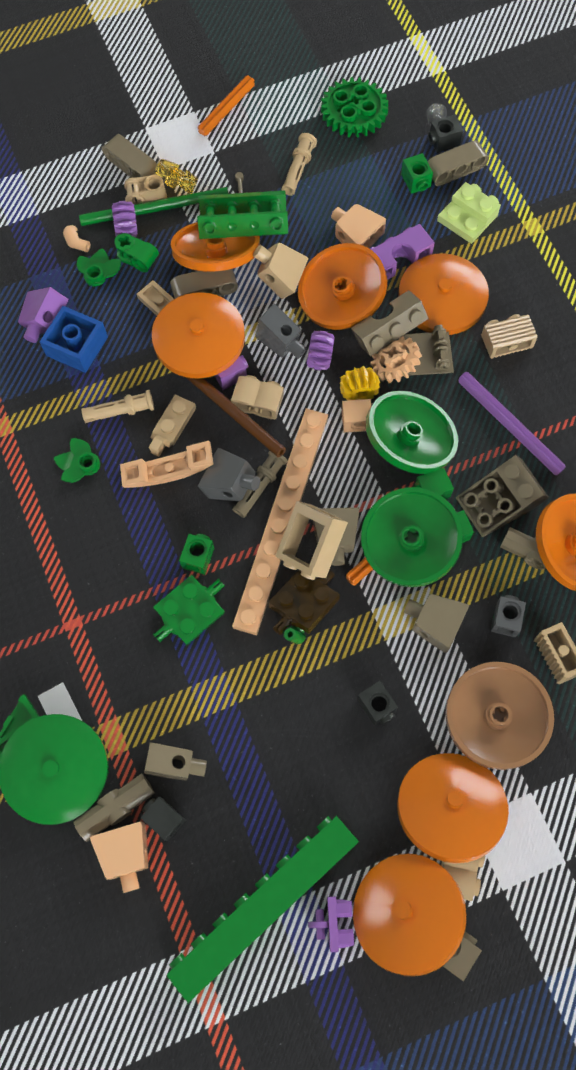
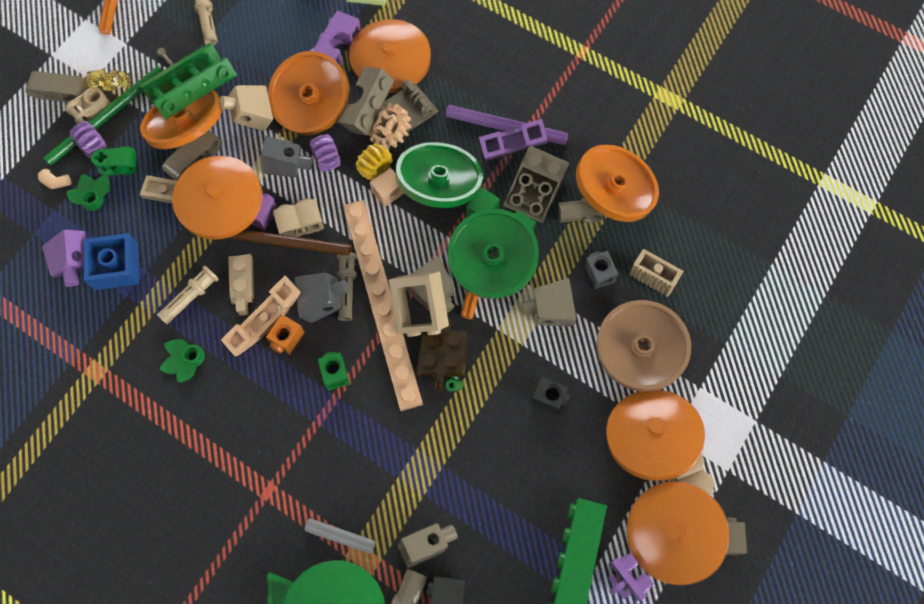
camera: 35 degrees left, 0 degrees up
white sticker [38,682,82,721] -> none
green plate [153,574,225,646] -> none
light nougat torso [331,204,386,248] -> none
tan brick [481,314,538,358] -> none
none -> orange brick [266,314,305,355]
none -> light grey axle [305,518,375,554]
none -> medium lavender arch [479,119,548,161]

